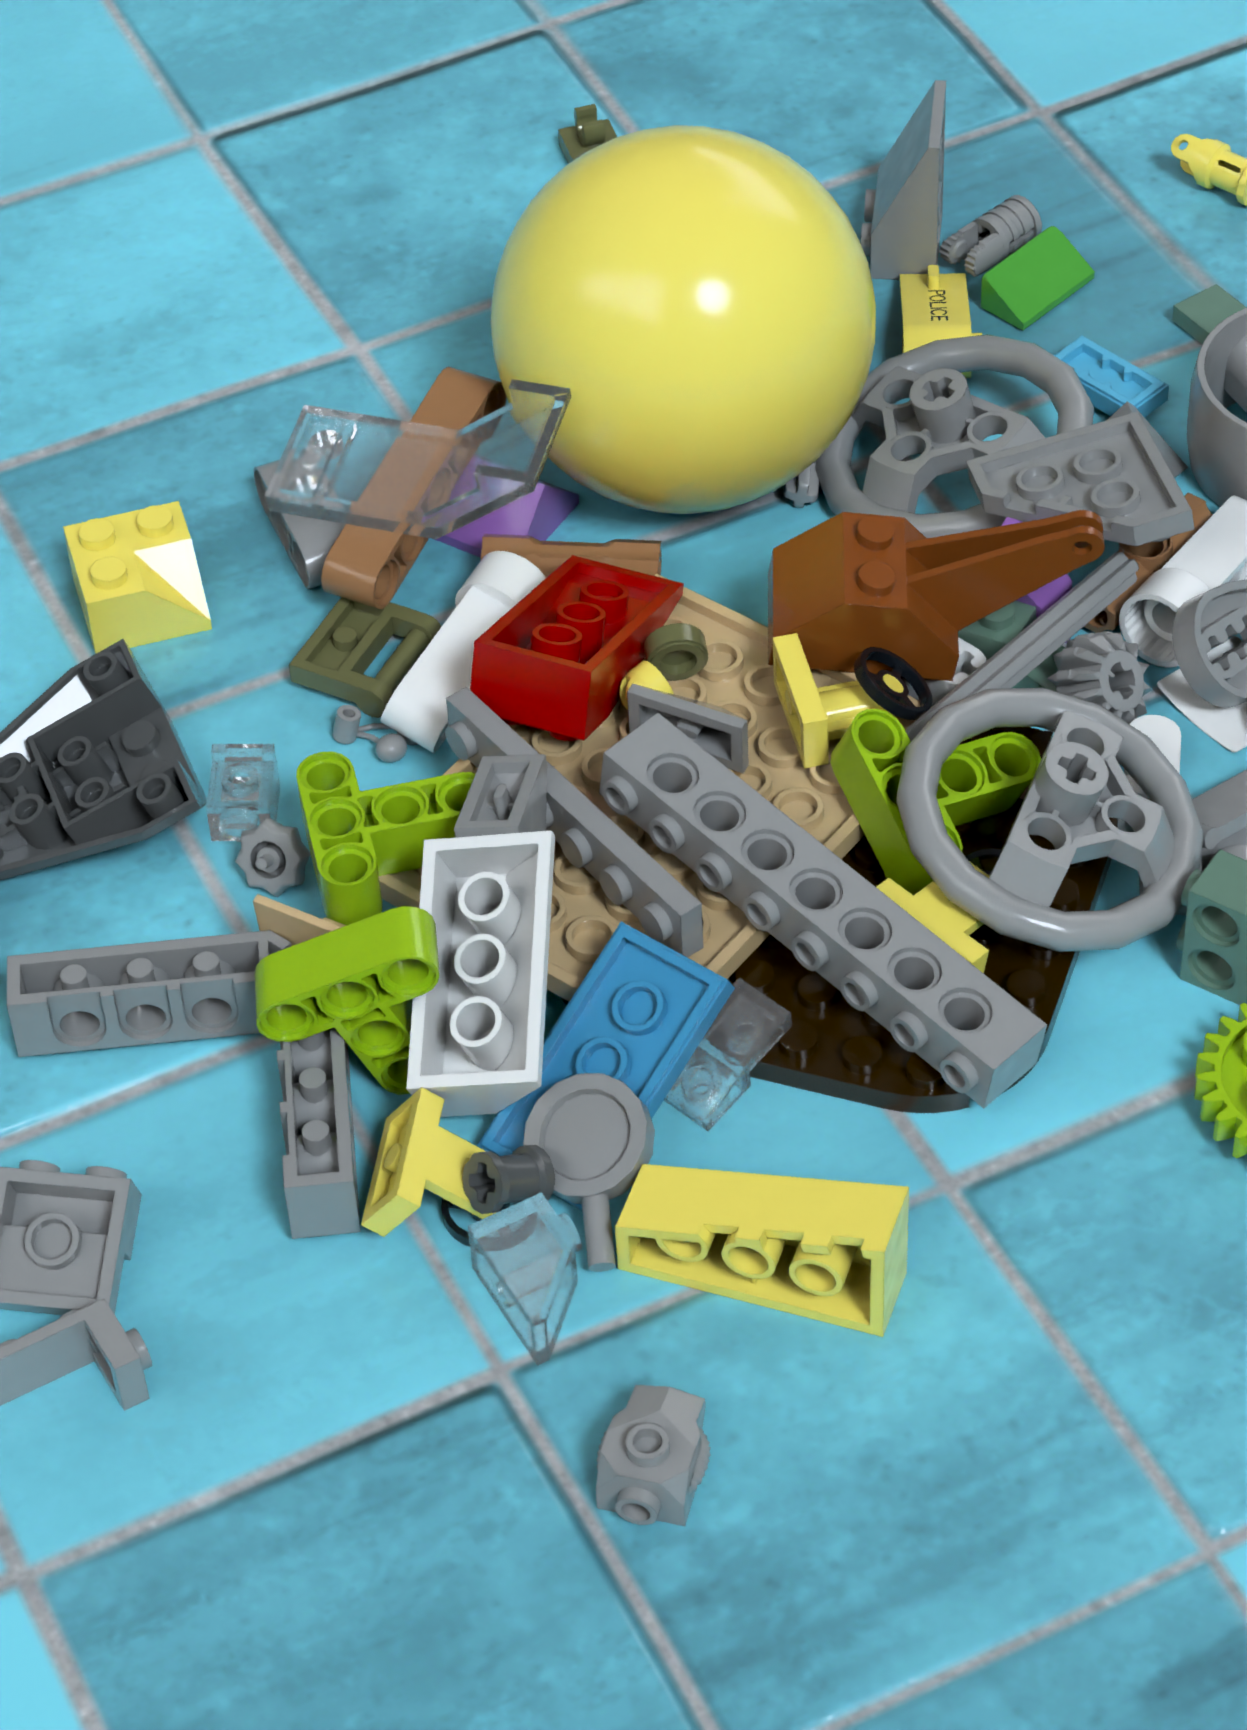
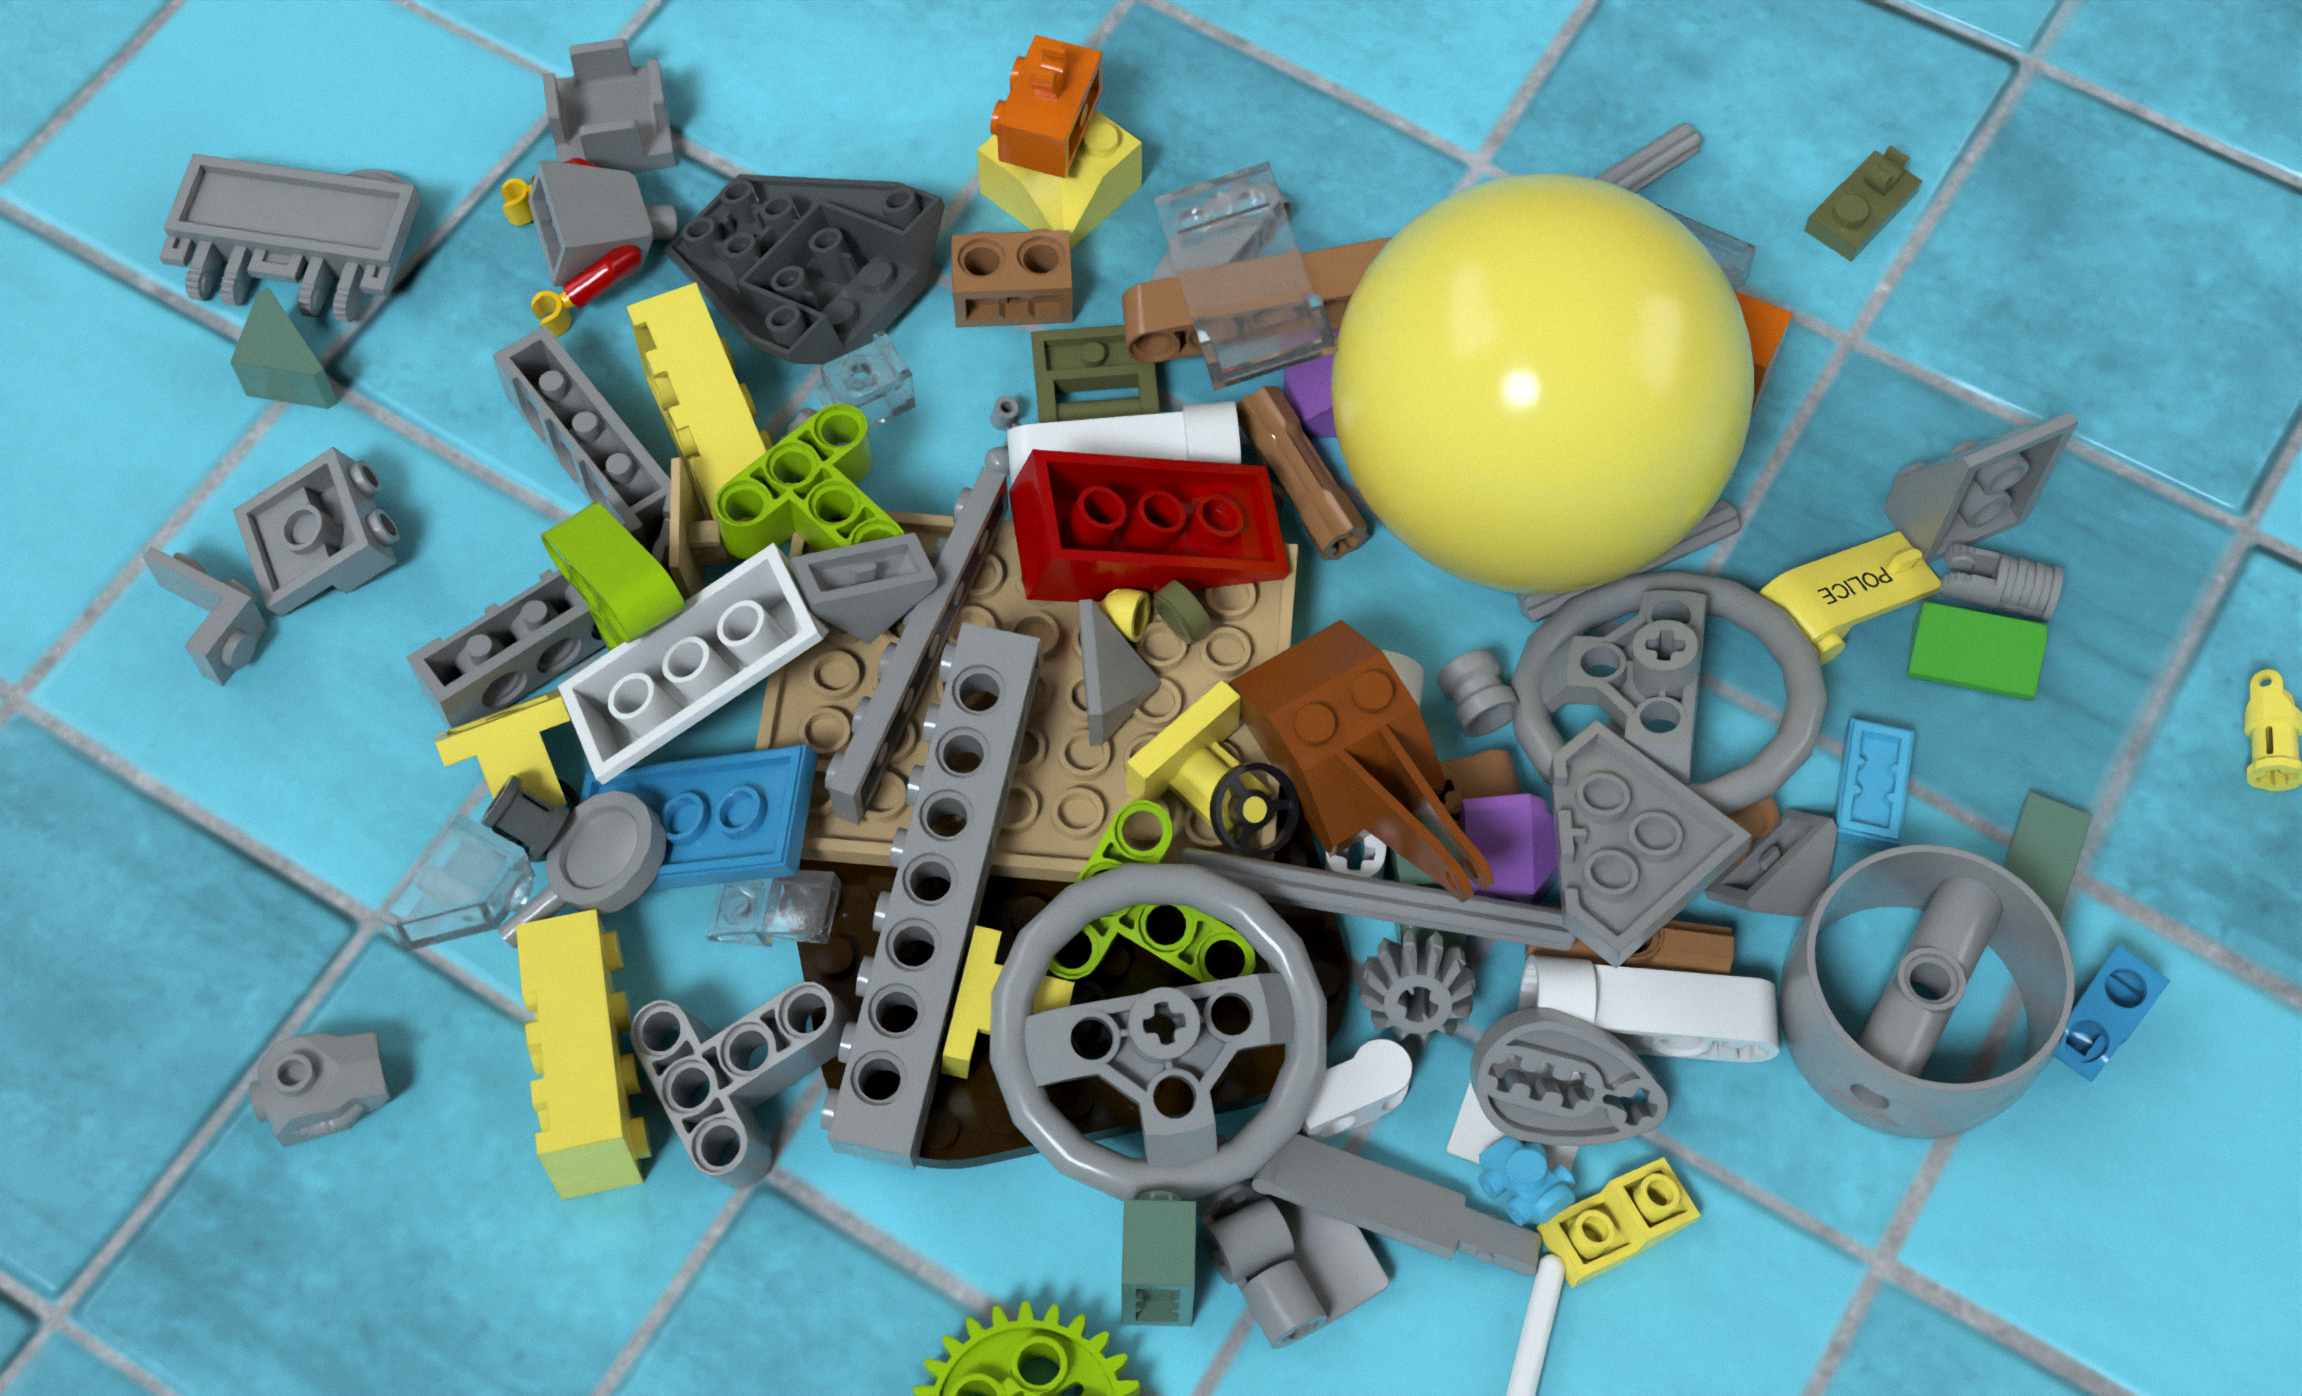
camera: 55 degrees right, 15 degrees up
none -> light yellow wedge [626,282,793,564]
none -> light grey beam [630,982,856,1188]
none -> medium nougat brick [951,229,1073,328]
none -> orange brick [990,35,1103,179]
none -> light grey axle [1593,123,1701,193]

